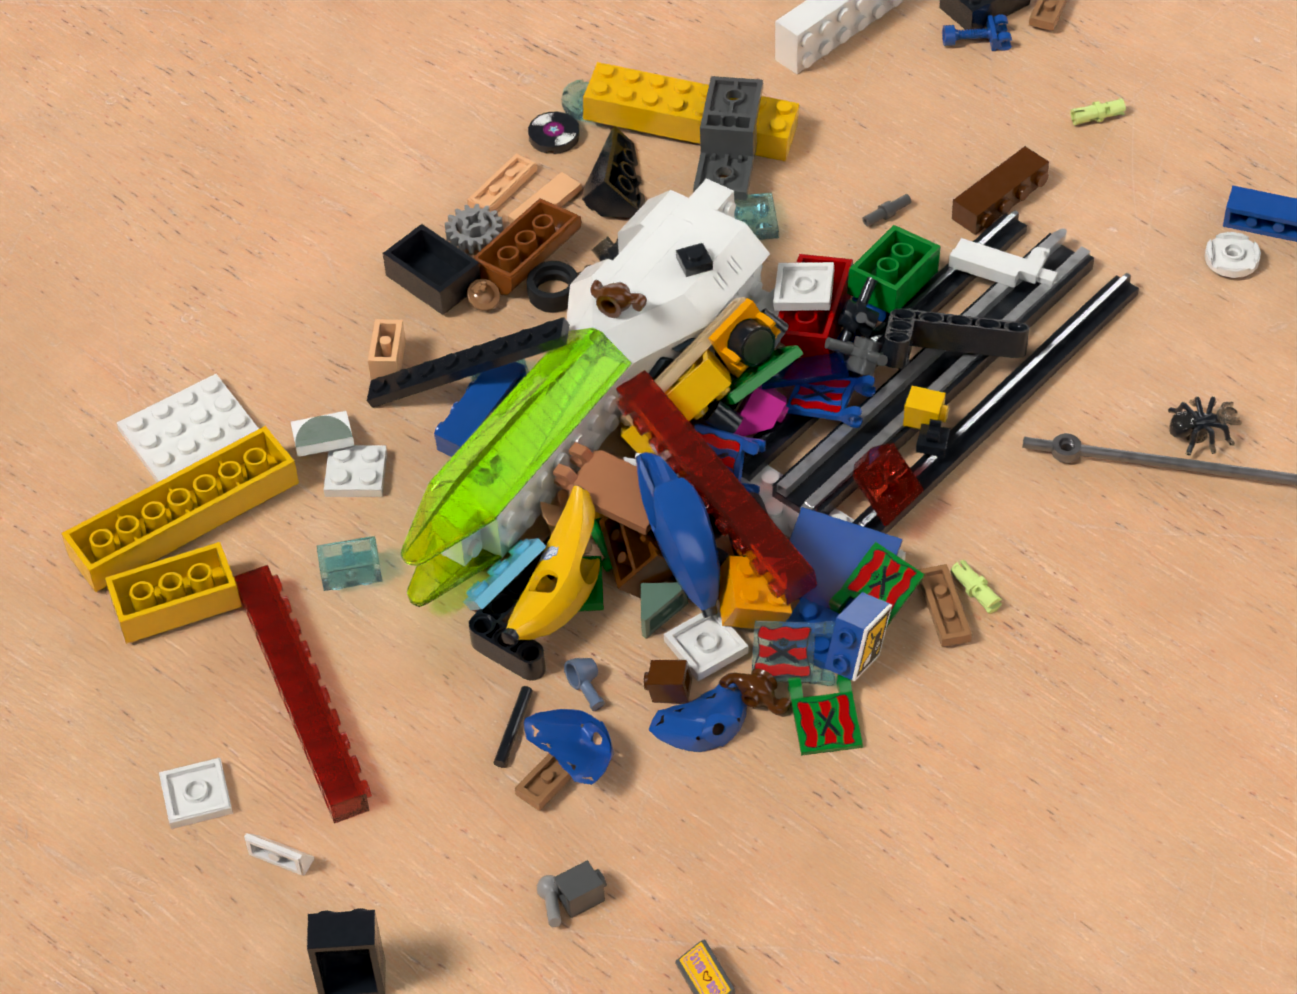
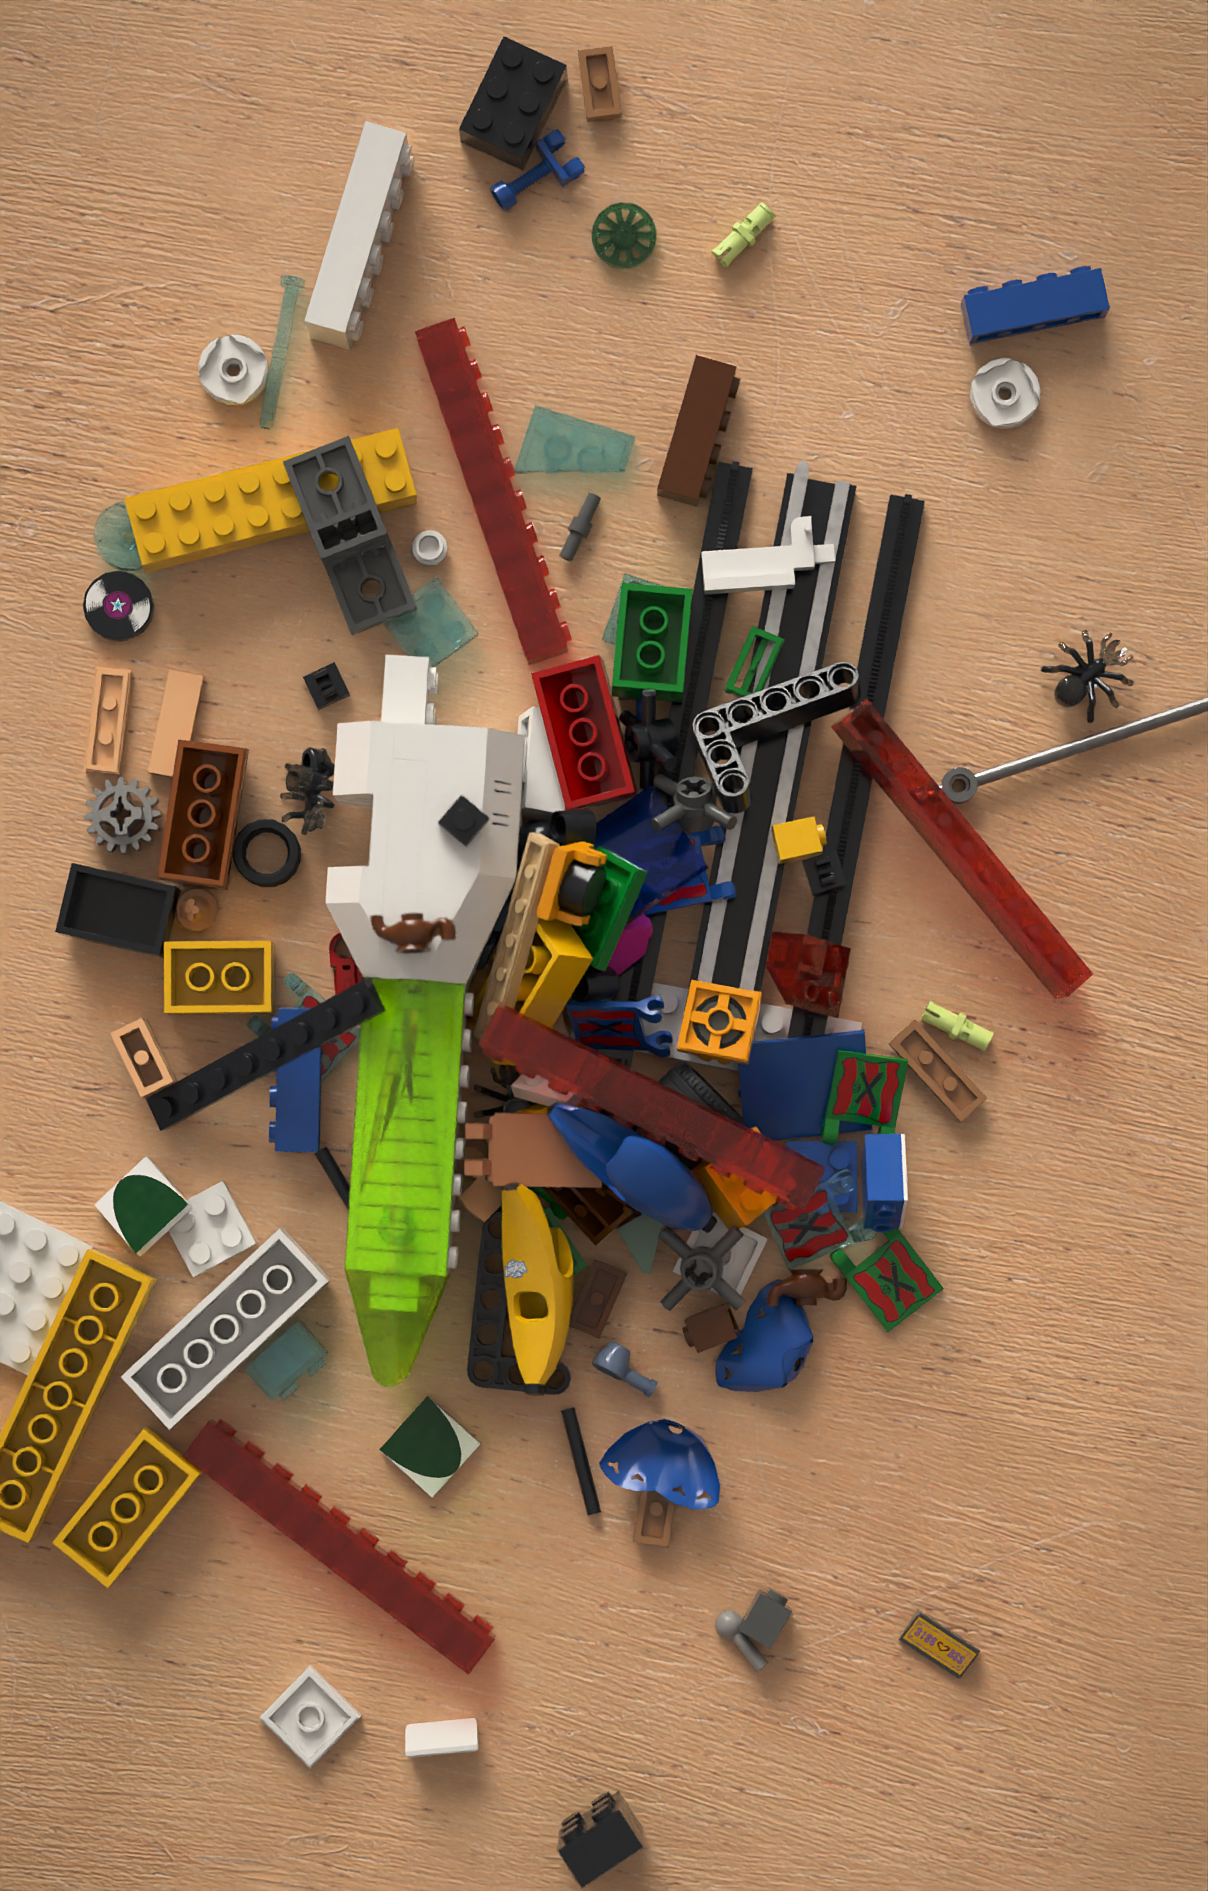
camera: 30 degrees left, 35 degrees up
medium azure plate [463,538,546,610] -> none
black wedge [582,127,645,218] -> none
white plate [773,262,835,311] -> none
none -> white brick [121,1228,331,1430]
none -> yellow brick [164,941,275,1015]
none -> white plate [198,334,269,405]
none -> clear light blue bar [259,275,306,430]
none -> dark green tile [379,1396,481,1498]
none -> white plate [412,530,447,566]
none -> clear red brick [415,318,572,666]
none -> clear light blue wing [514,405,635,474]
none -> reddish brown plate [570,1259,627,1339]
none -> clear green wheel [591,202,657,269]
none -> dark grey bar [659,1225,746,1311]
none -> light orange piece [676,980,763,1065]
none -> green tile [724,626,785,698]
none -> clear red brick [831,699,1093,999]

